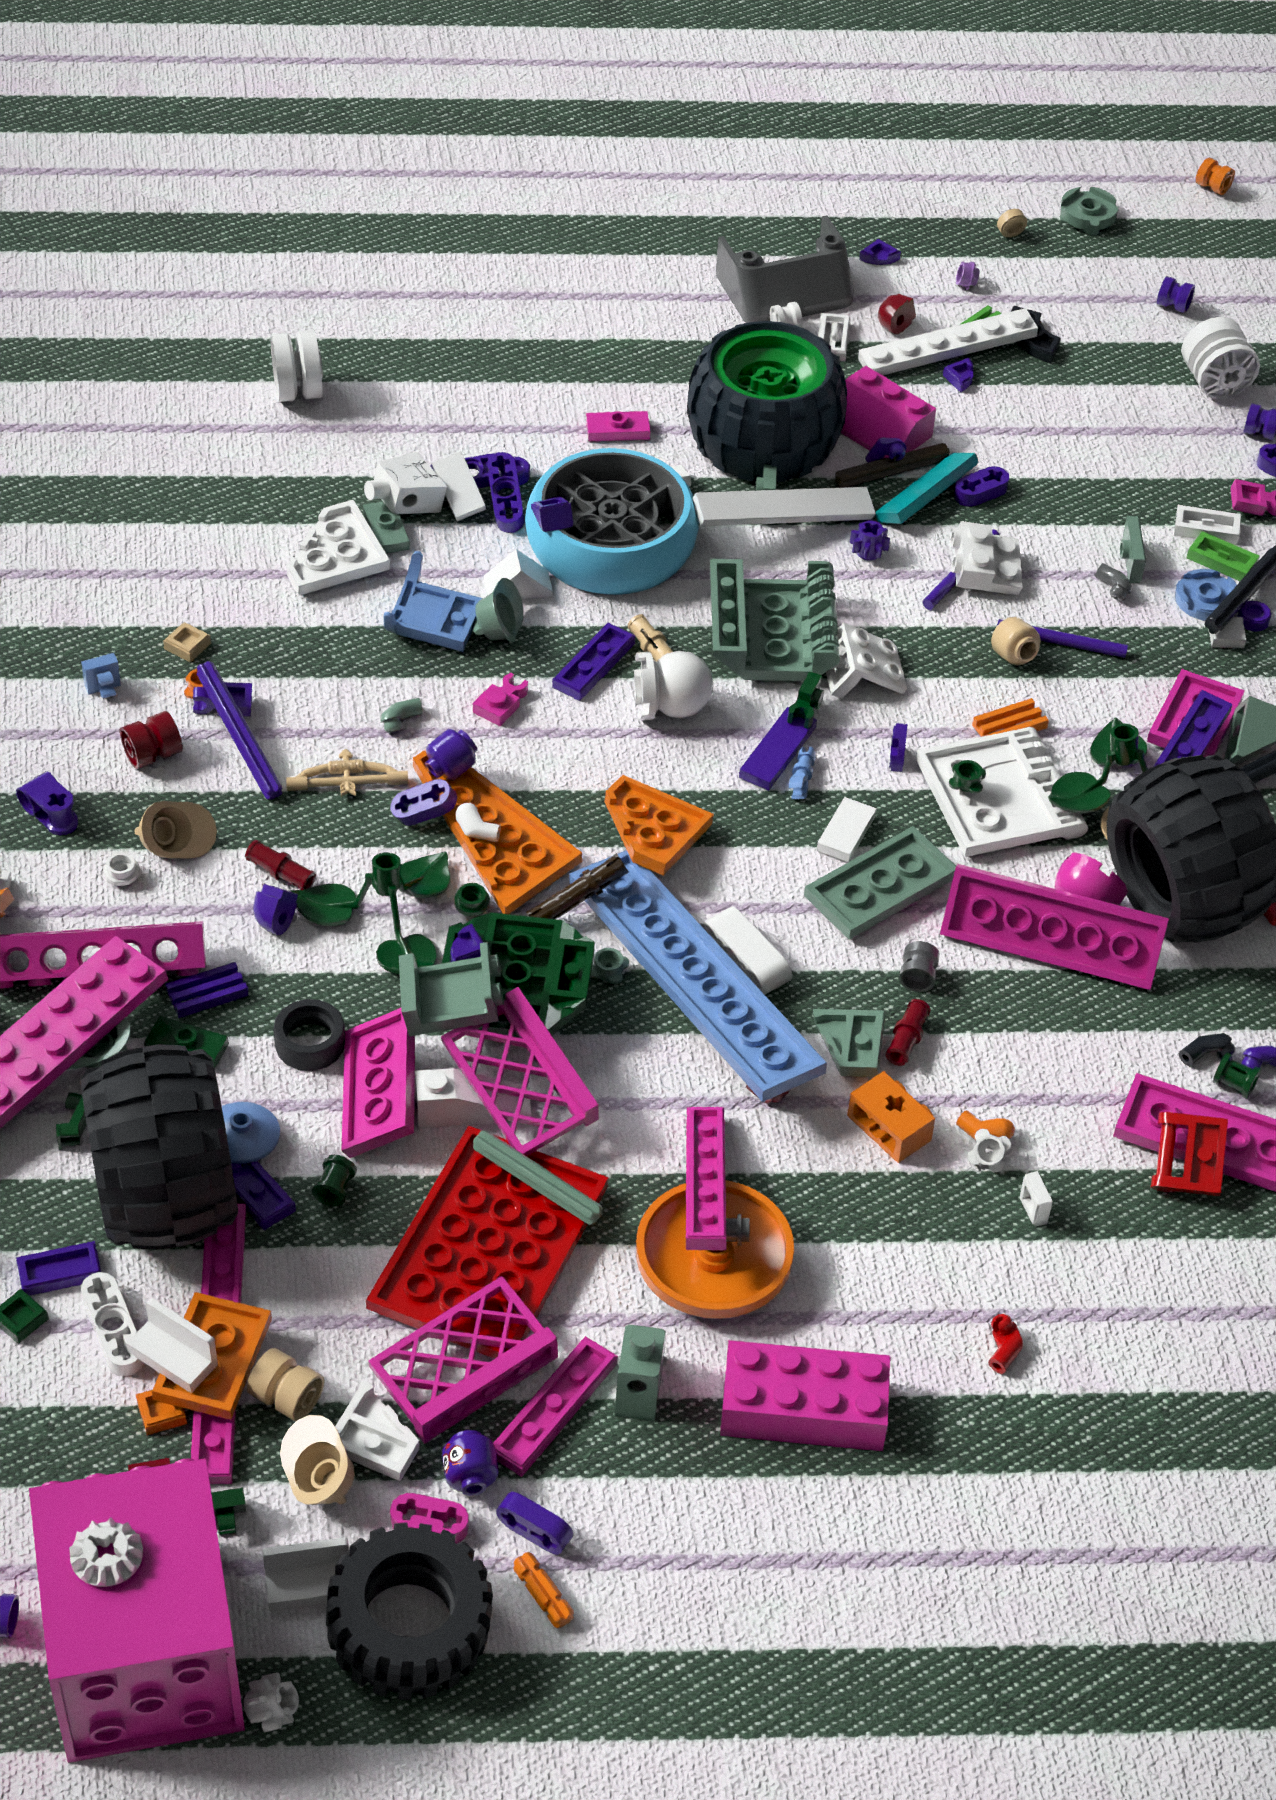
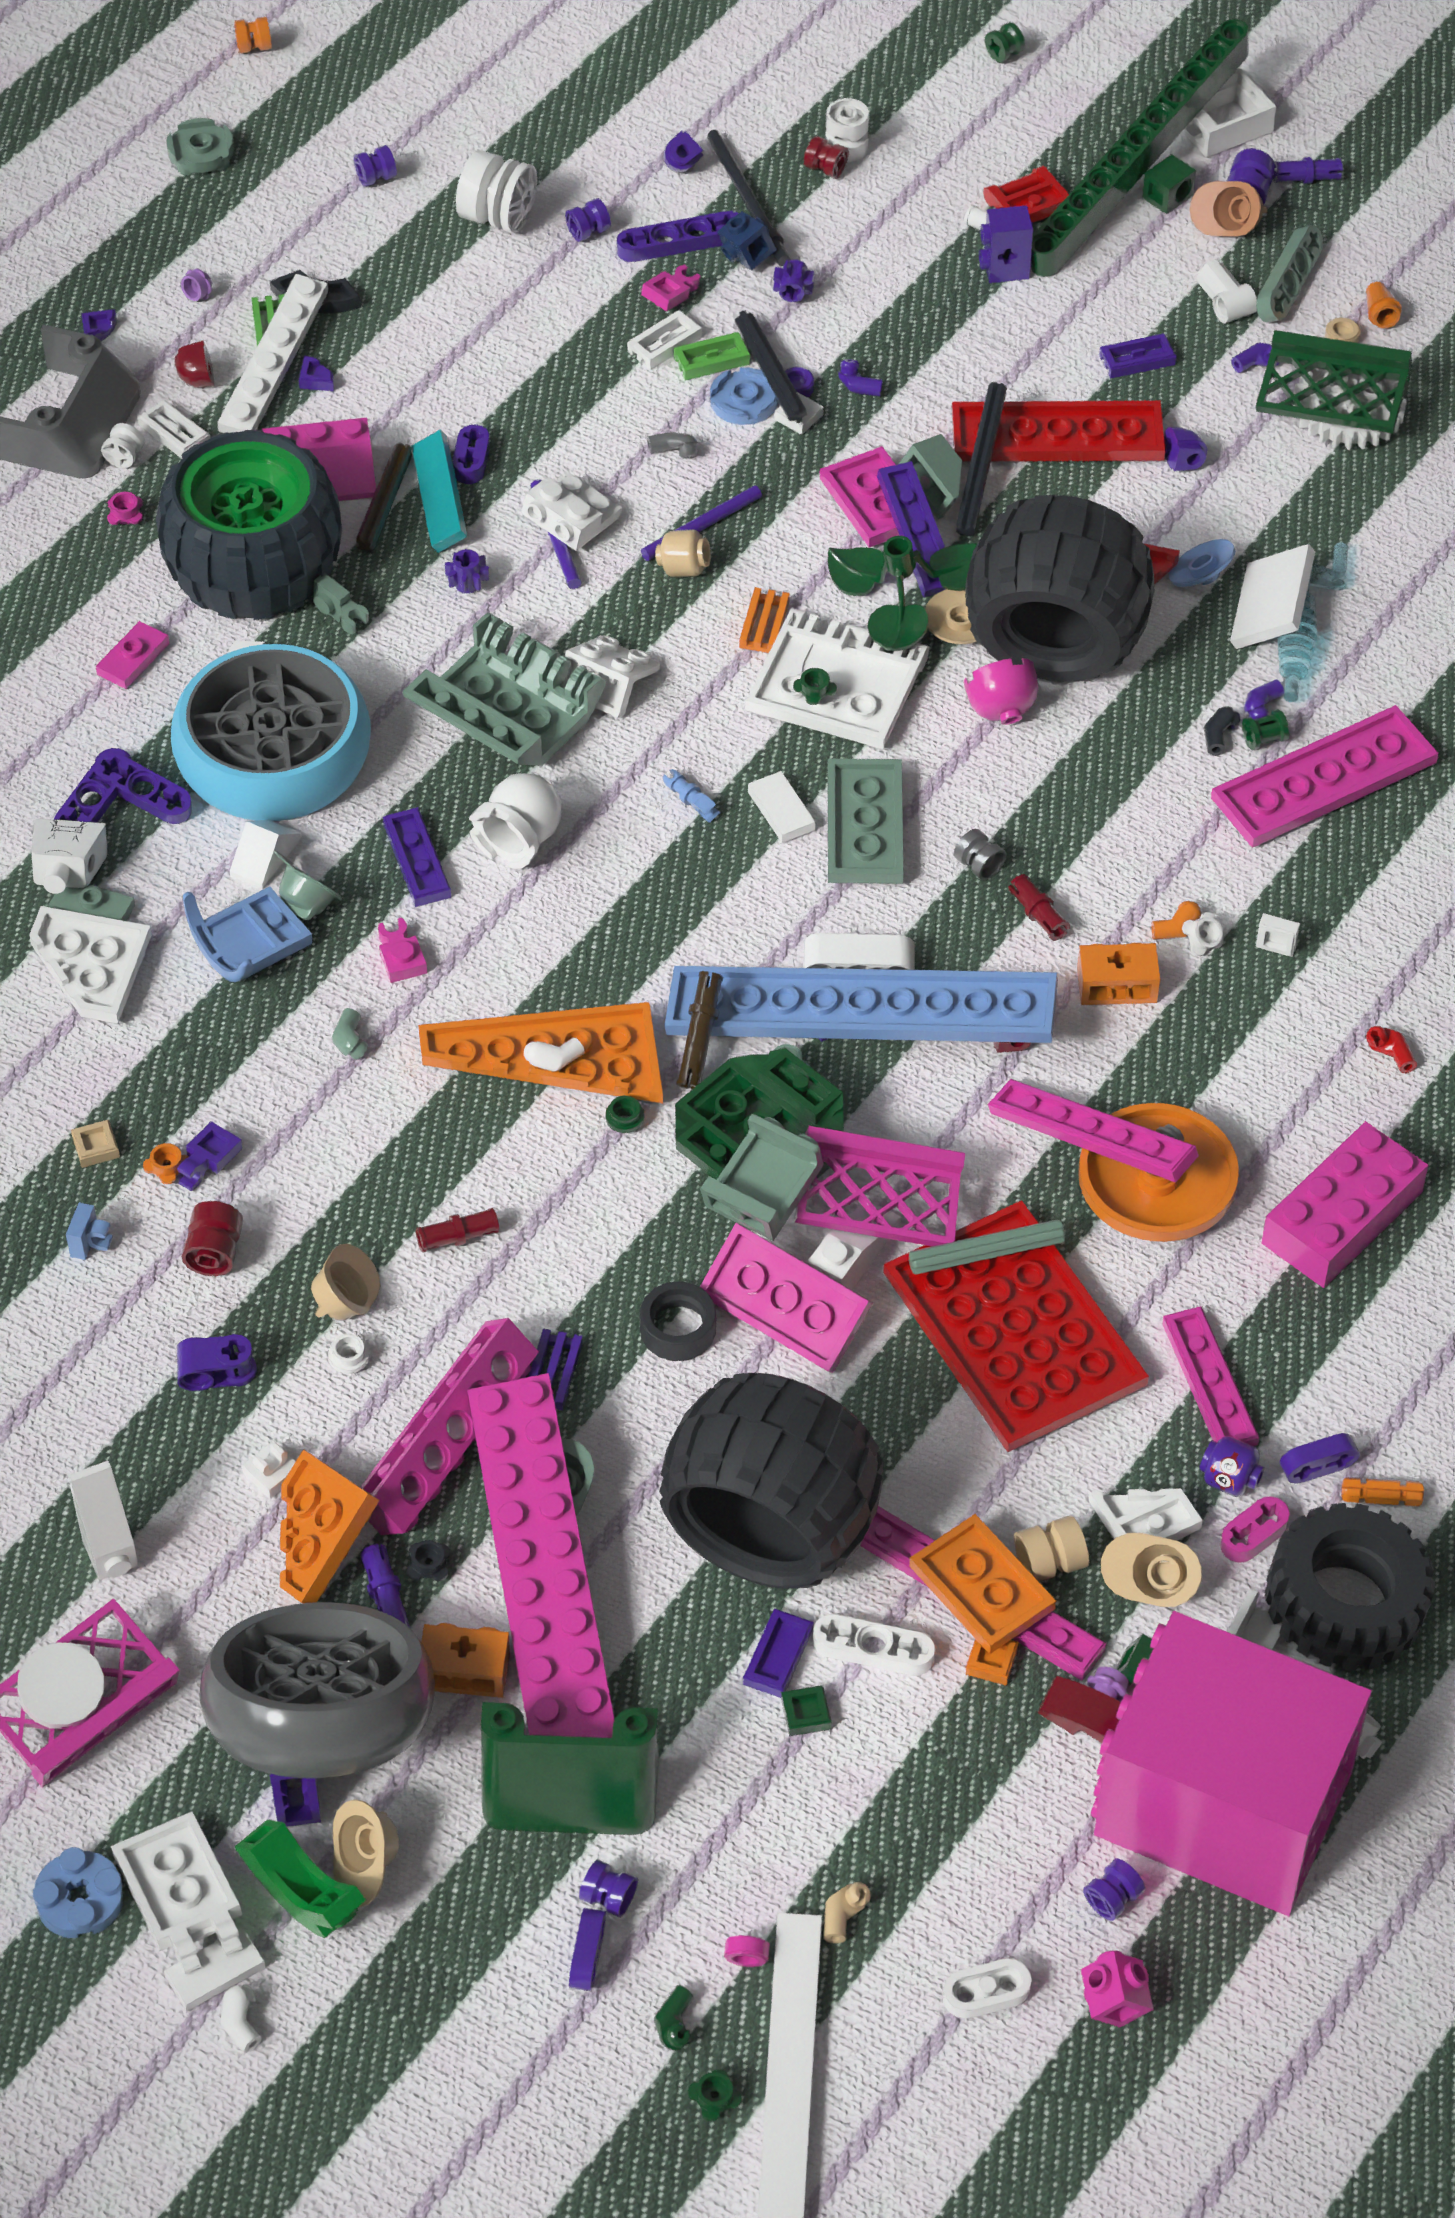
camera: 50 degrees left, 5 degrees up
dark green piece [56,1092,87,1150] -> none
white gear [69,1517,143,1587] -> none
white panel [127,1298,218,1393] -> none
dark green plate [144,1016,229,1069] -> none
dark purple axle [197,661,282,800] -> none
dark purple piece [253,884,298,935] -> none
tan piece [286,749,409,797] -> none
dark green plant [291,851,450,974] -> none
dark green bush [312,1155,357,1207] -> none
dark pink fence [368,1276,558,1444] -> none
beam [390,779,457,826] -> none
dark purple head [425,729,478,781] -> none
white tile [432,451,486,521] -> none
dark purple tile [451,924,484,962] -> none
dark purple slope [531,497,574,532] -> none
orange plate [604,775,714,876] -> none
sand green torso [614,1324,666,1421] -> none
tan pin [628,614,673,662] -> none
white tile [692,487,876,526] -> none
dark purple tile [739,707,817,791] -> none
dark green plate [787,671,824,729] -> none
sand green wing [813,1009,885,1077] -> none
dark purple arm [865,437,907,463] -> none
dark purple tile [889,723,908,772] -> none
dark pink plate [940,864,1169,990] -> none
tan tile [997,209,1027,237] -> none
sand green plate [1120,516,1146,583] -> none
red plate [1151,1112,1228,1196] -> none

